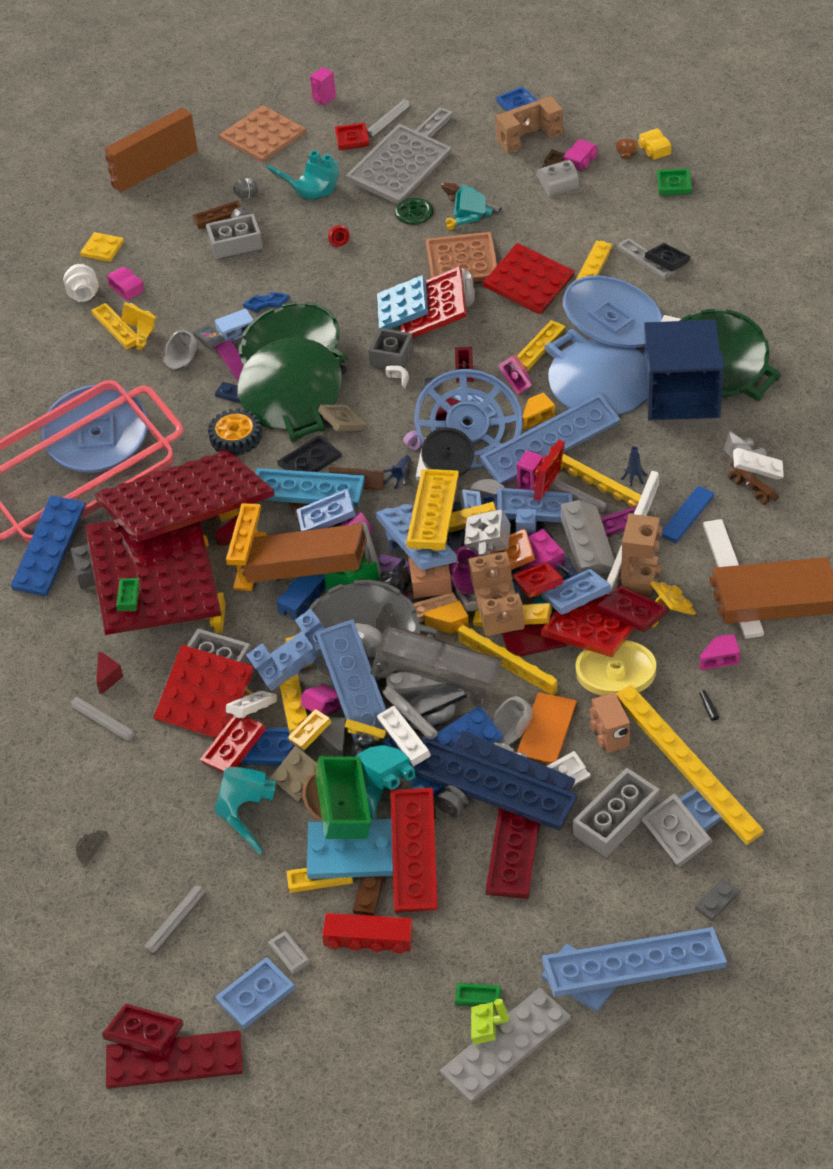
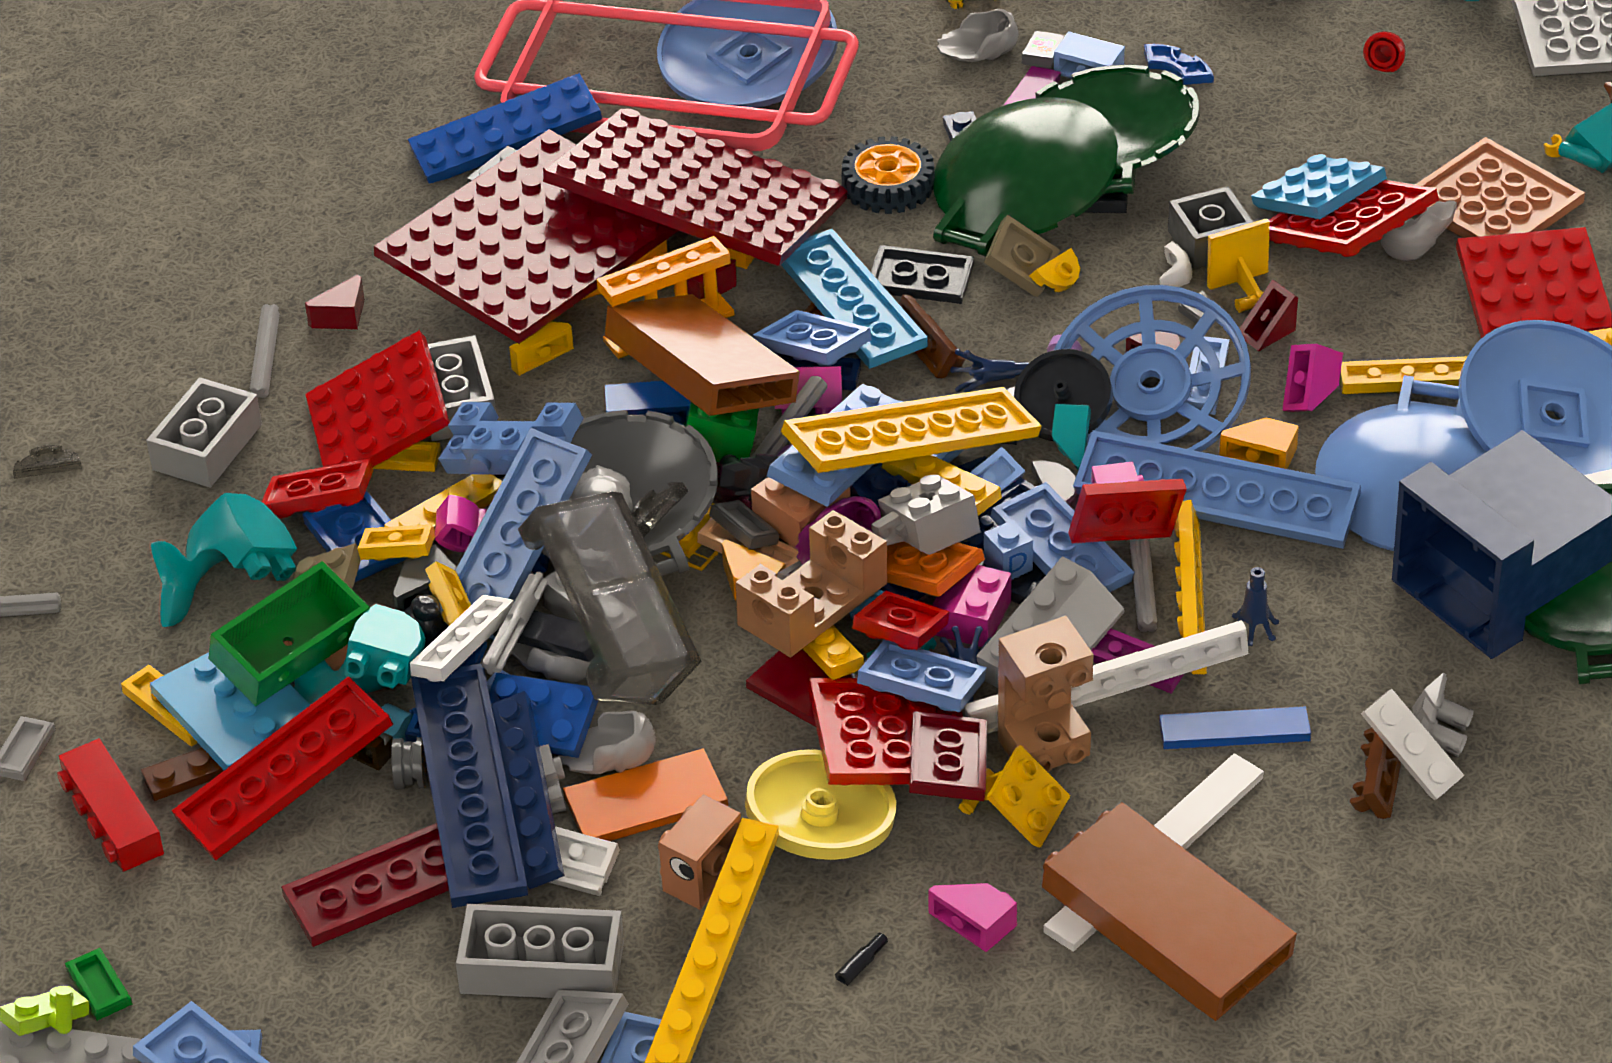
camera: 50 degrees right, 5 degrees down
green plate [116,578,140,611] -> none
white plate [226,690,277,718] -> none
dark green plate [395,198,433,225] -> none
yellow plate [458,625,557,695] -> none
none -> light grey brick [146,377,262,488]
none -> dark grey tile [709,500,780,550]
none -> yellow plate [1029,248,1080,292]
none -> teal slope [1052,404,1091,470]
none -> yellow plate [1207,218,1270,313]

